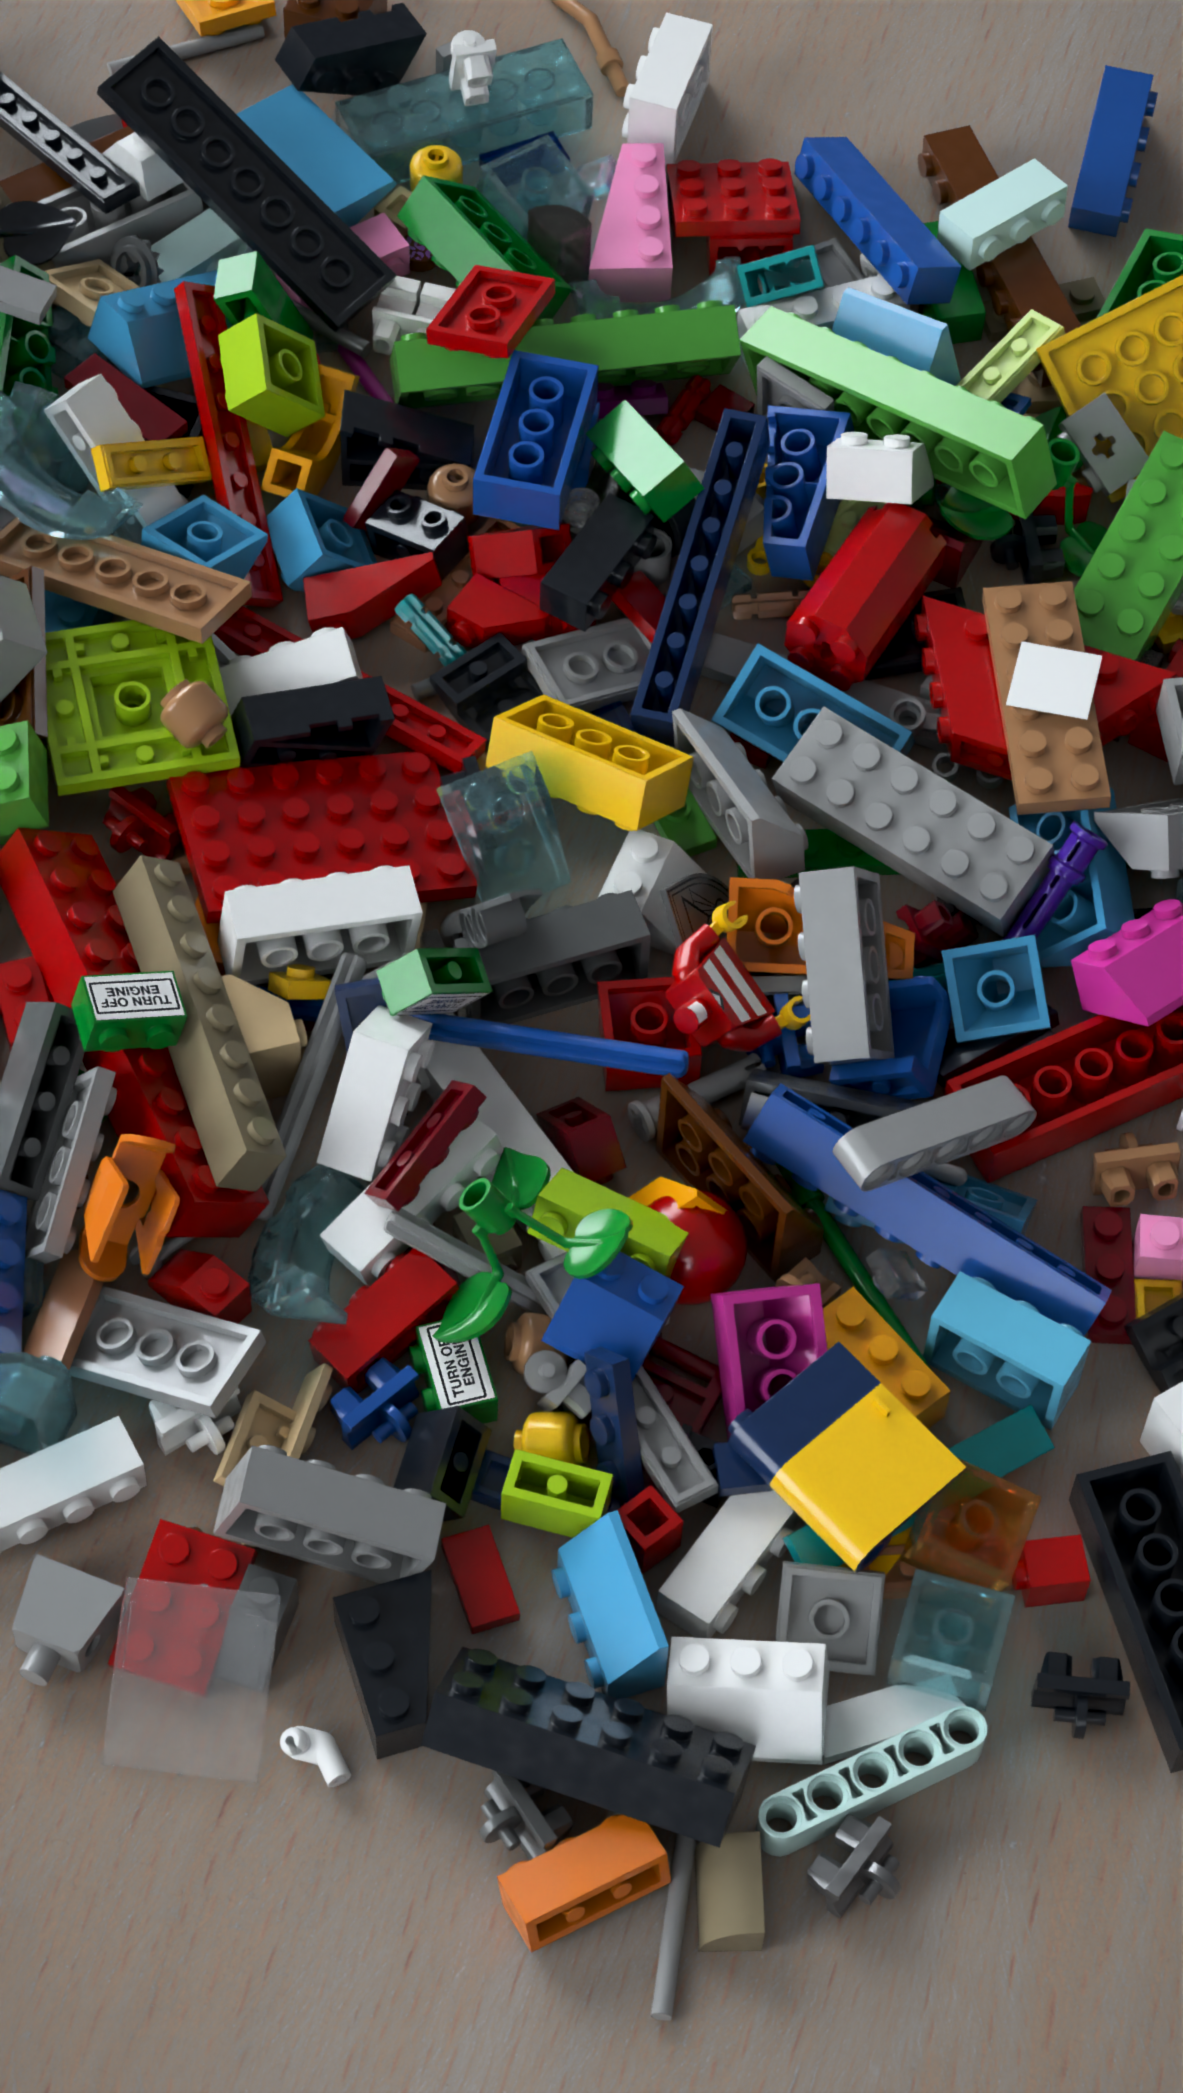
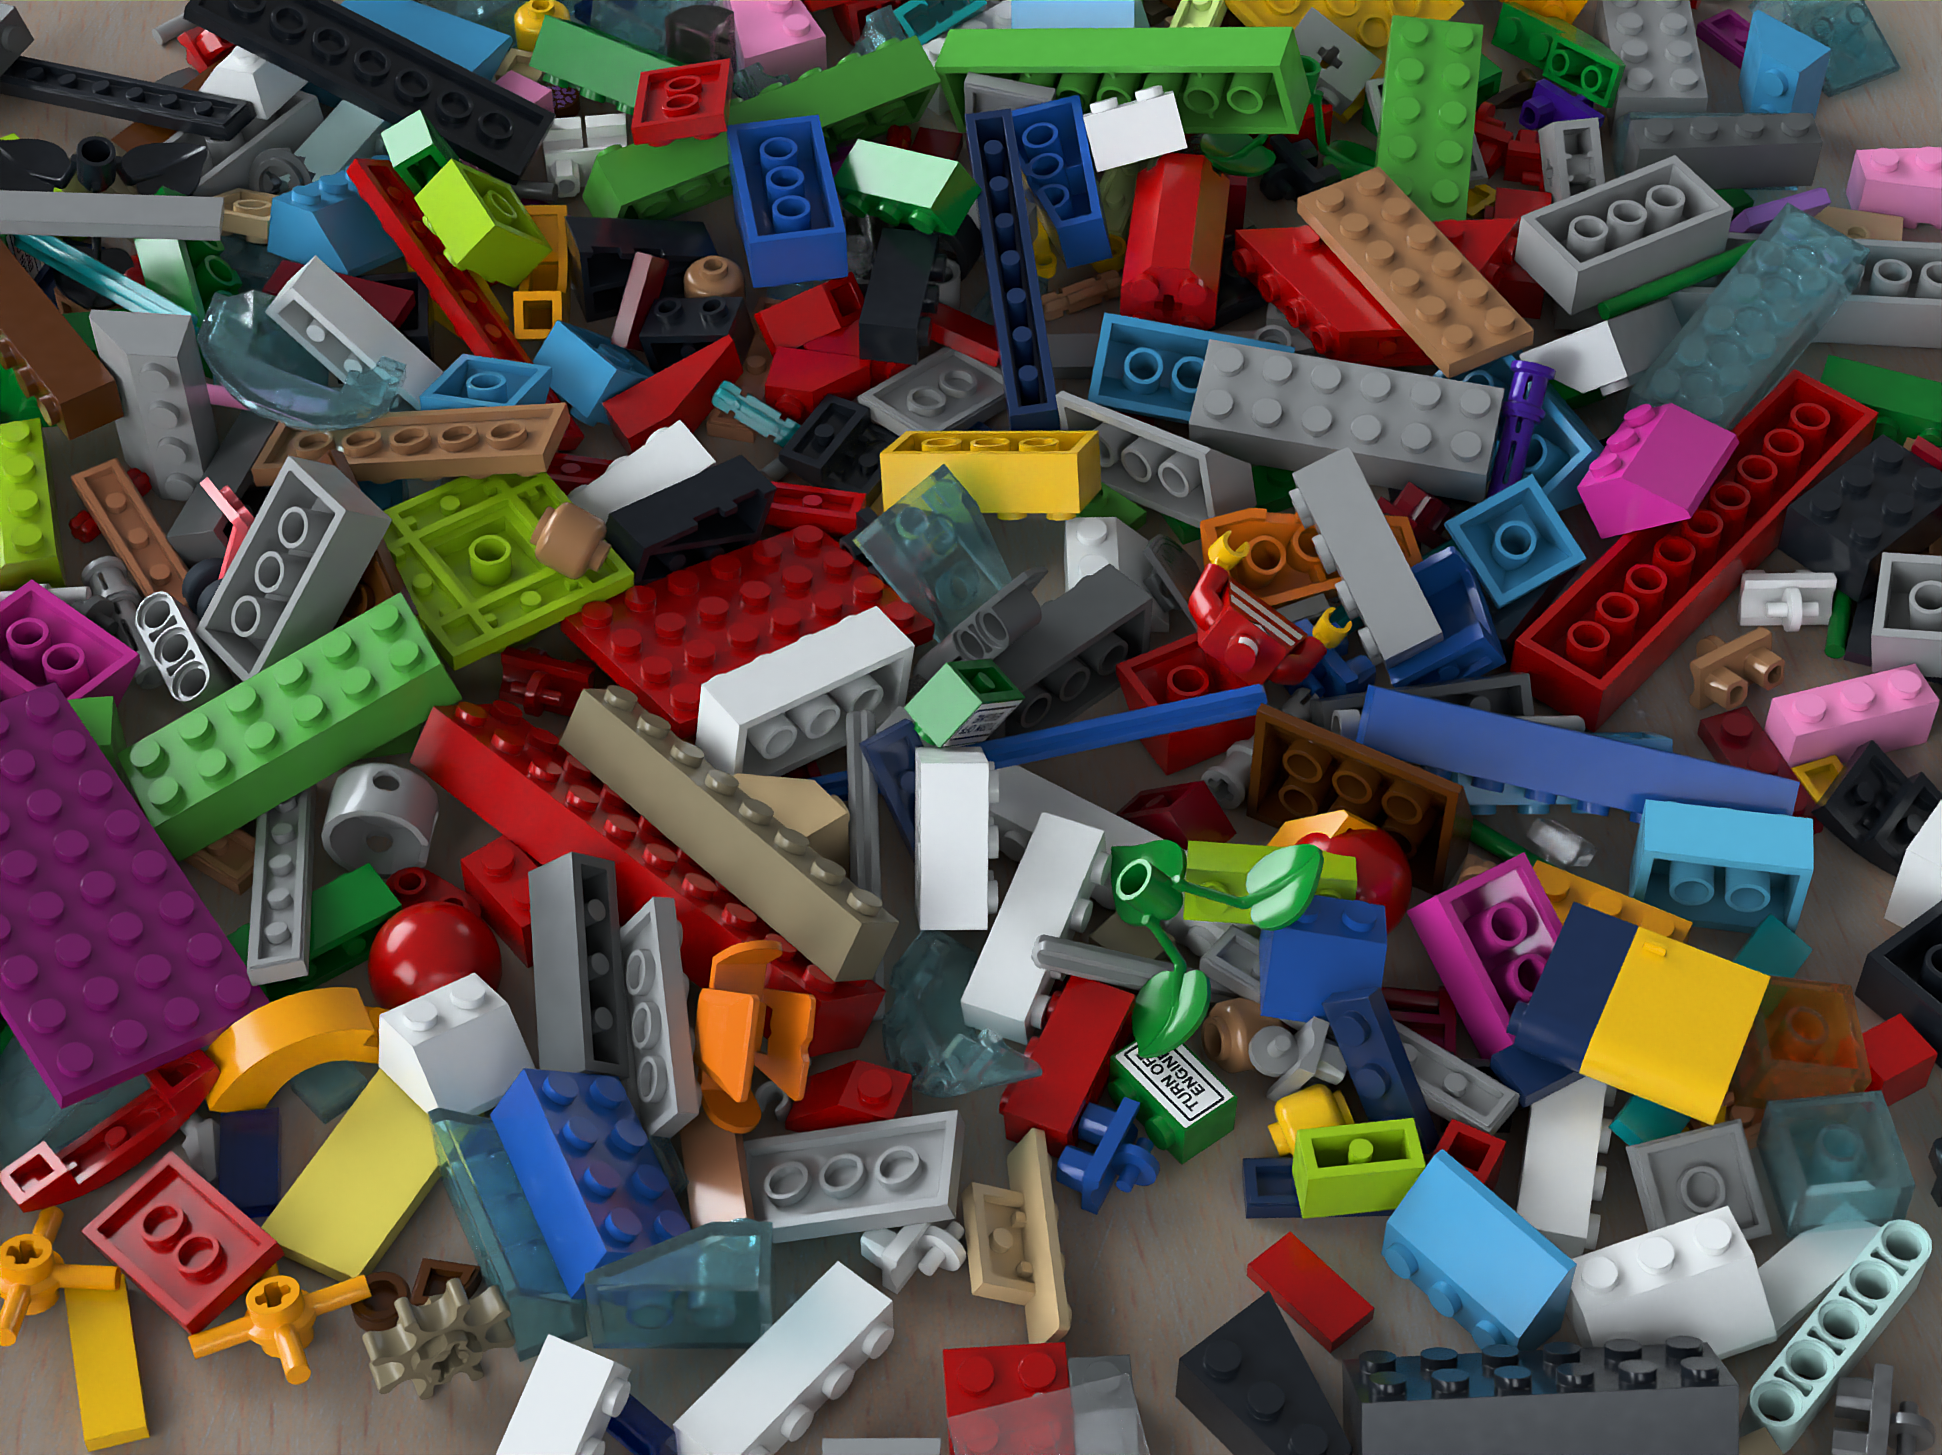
camera: 20 degrees left, 10 degrees down
brick [71,971,187,1052] -> none
yellow tile [91,436,212,492] -> none
light grey brick [213,1445,446,1584] -> none
yellow plate [268,964,331,1000] -> none
dark red plate [364,1080,487,1212] -> none
black brick [393,1406,492,1522] -> none
light grey beam [832,1075,1037,1192] -> none
white sticker [1006,642,1102,720] -> none

